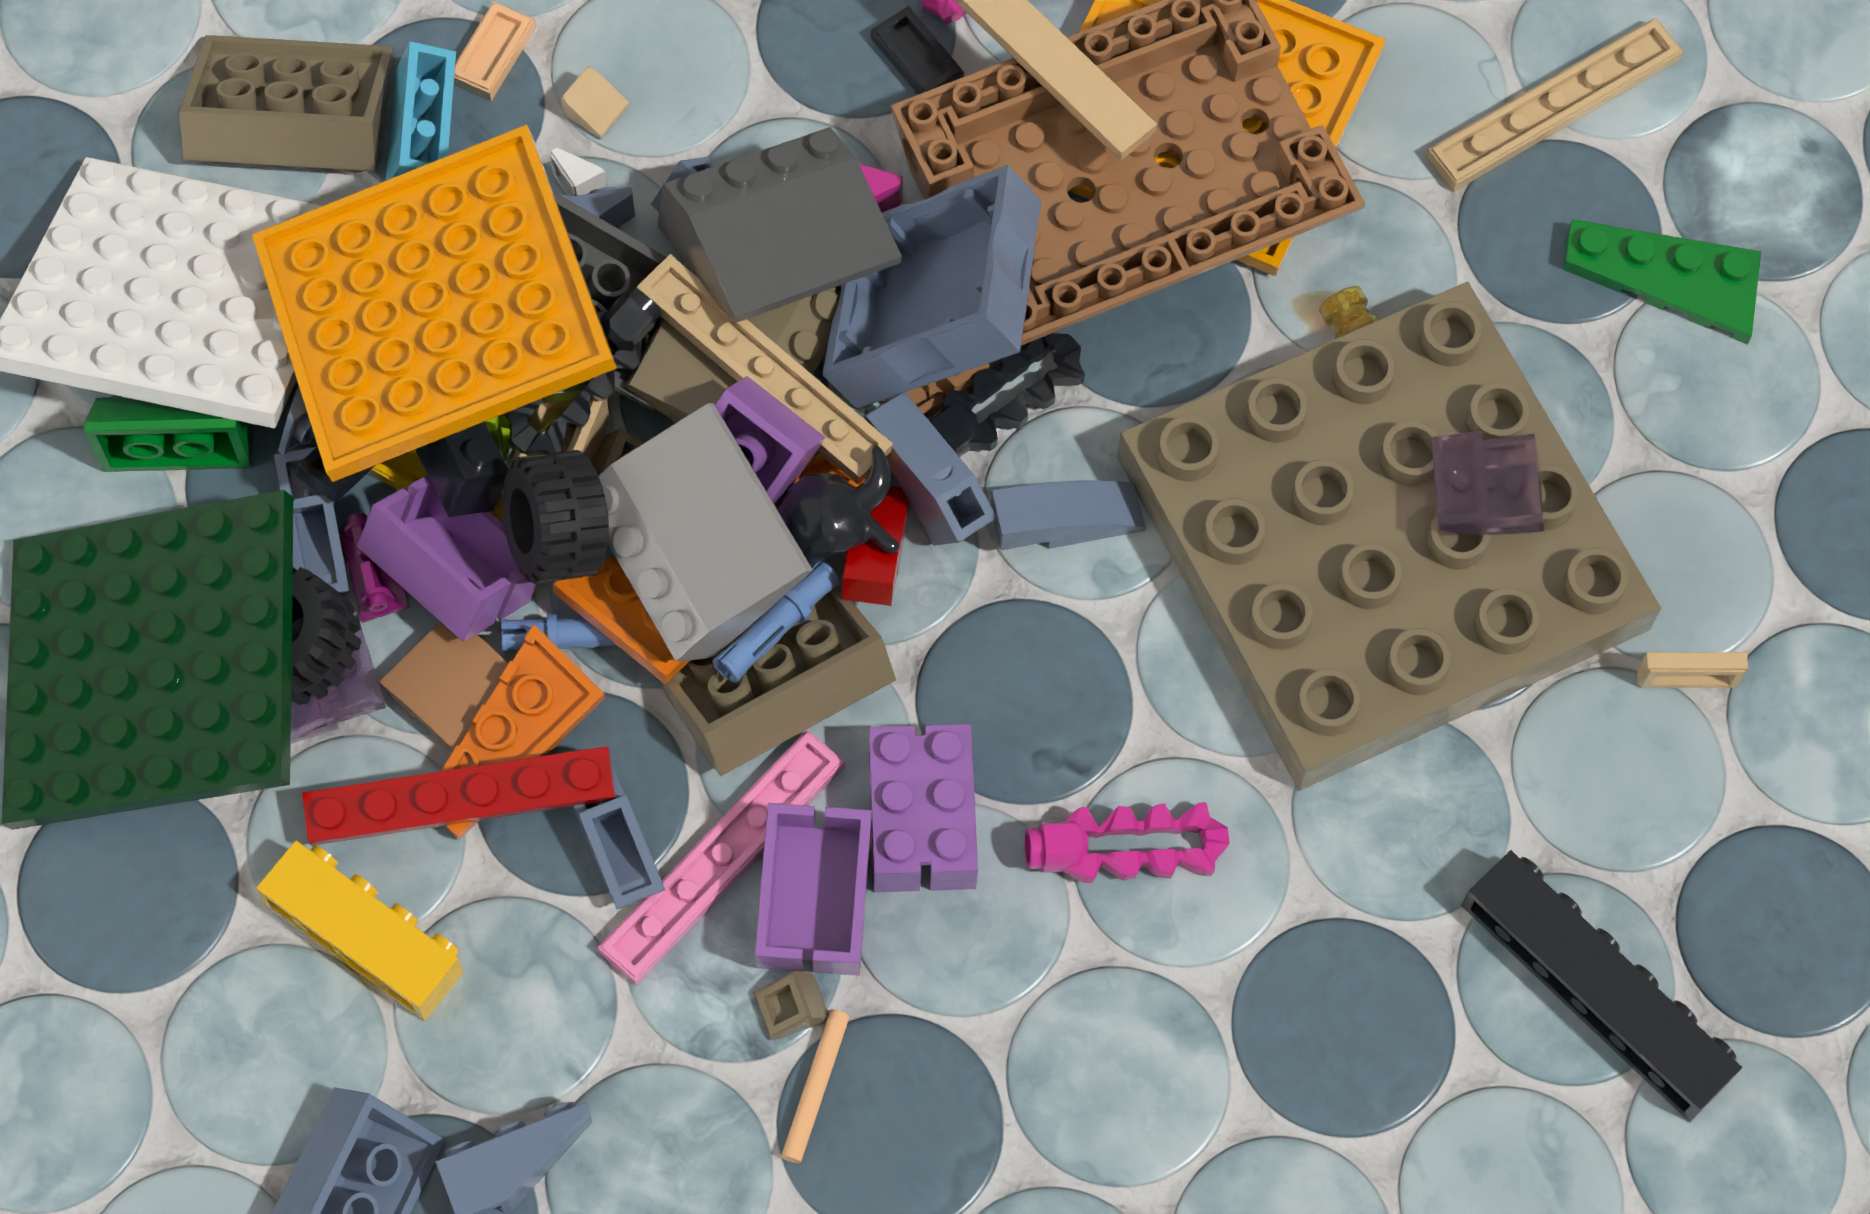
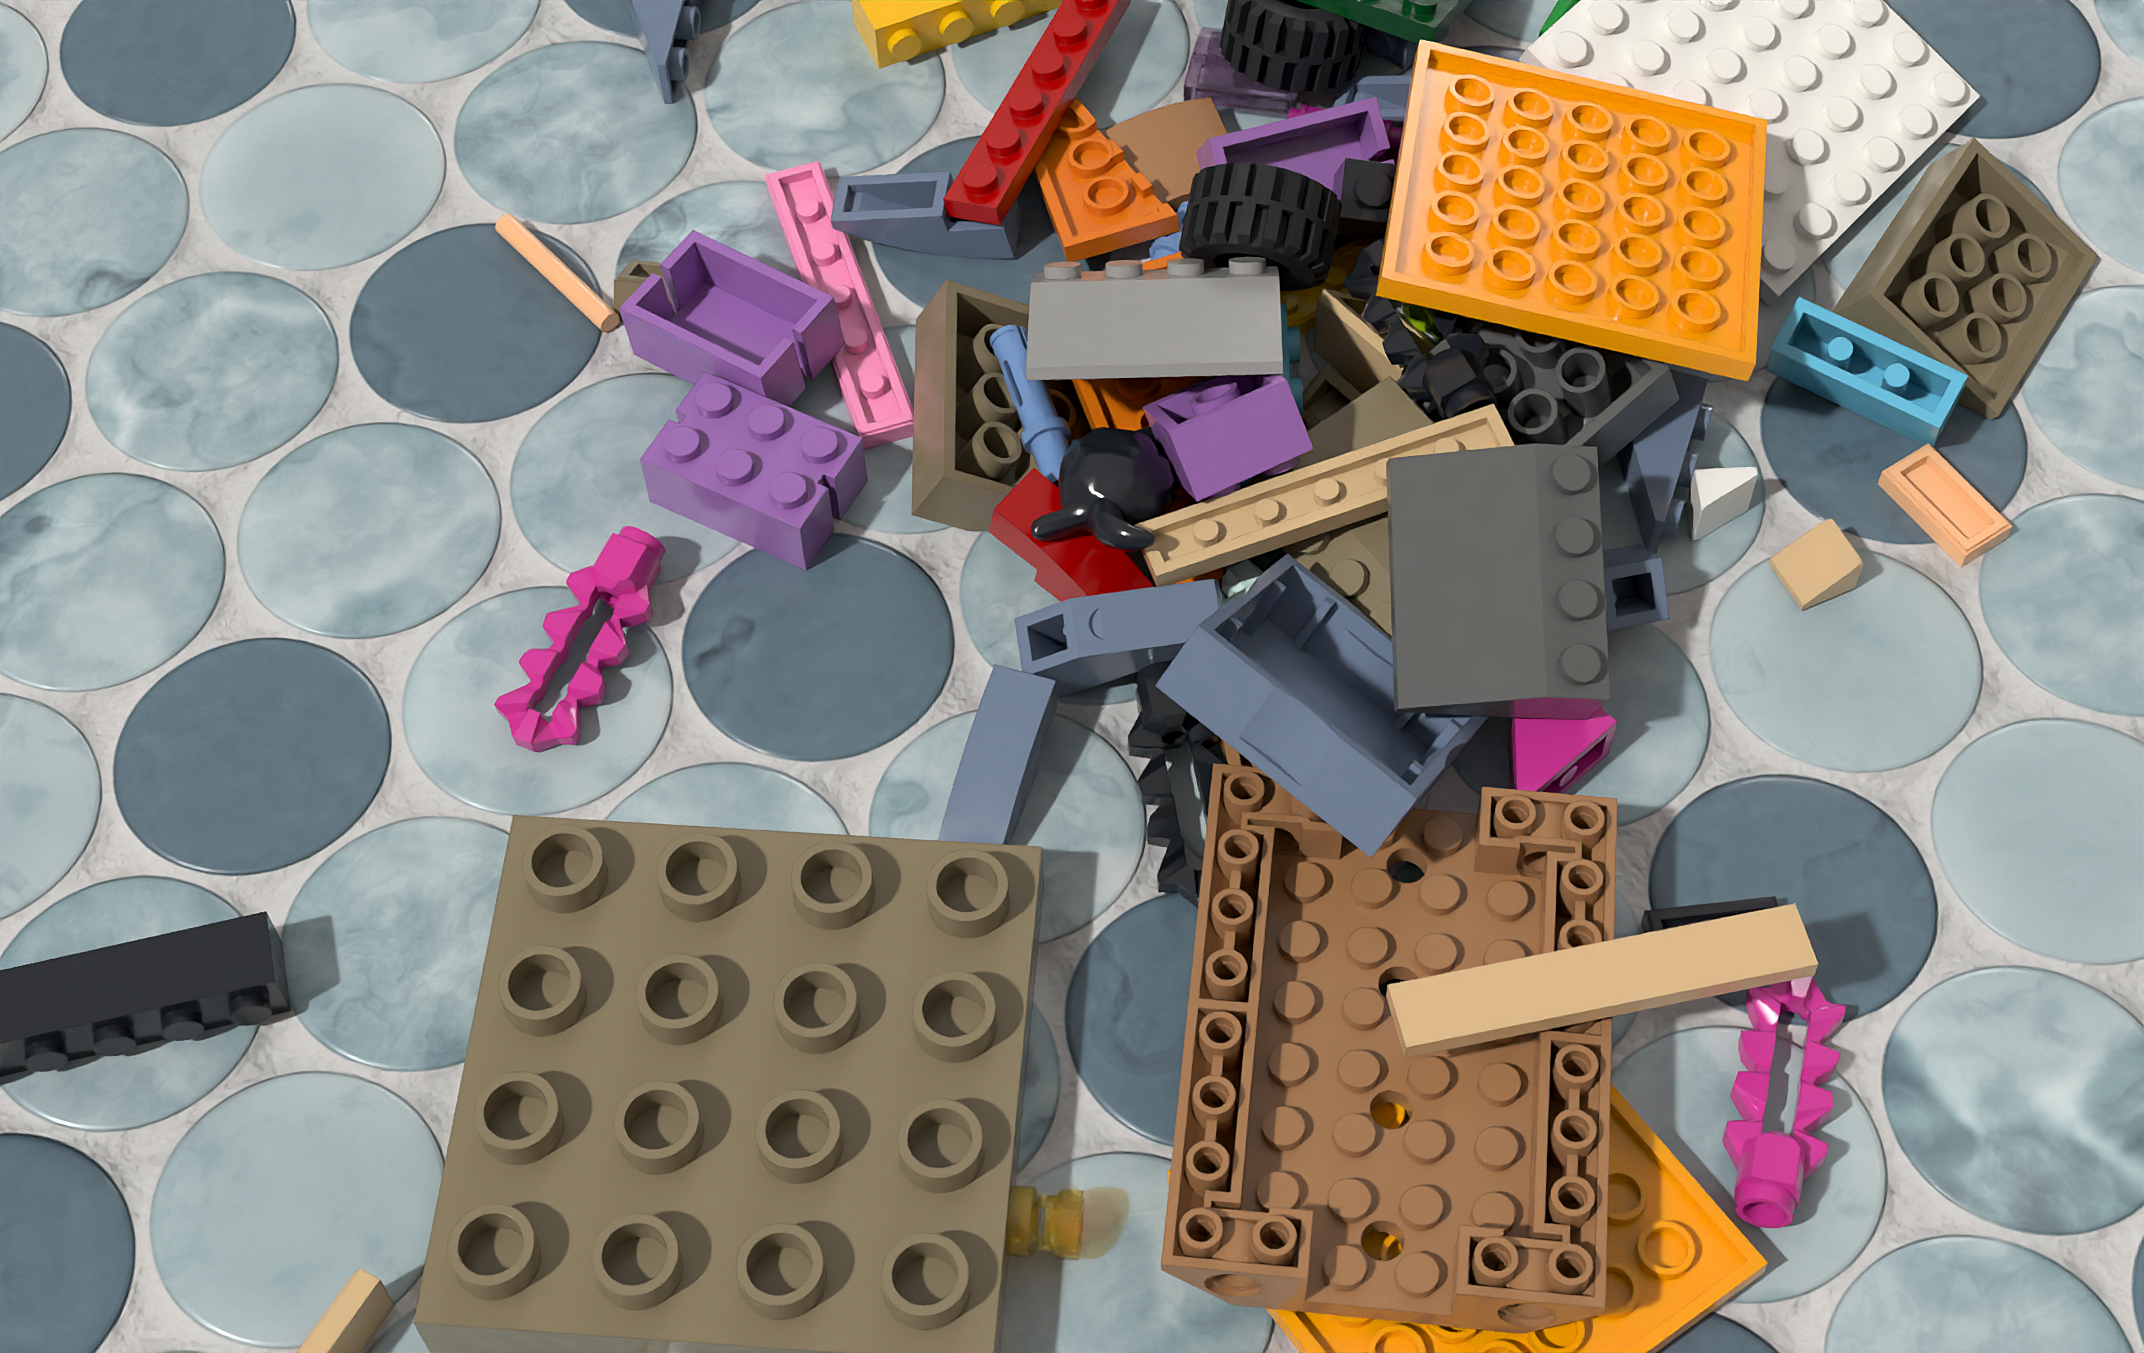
camera: 125 degrees right, 10 degrees down
slope [1431,431,1545,535] -> none

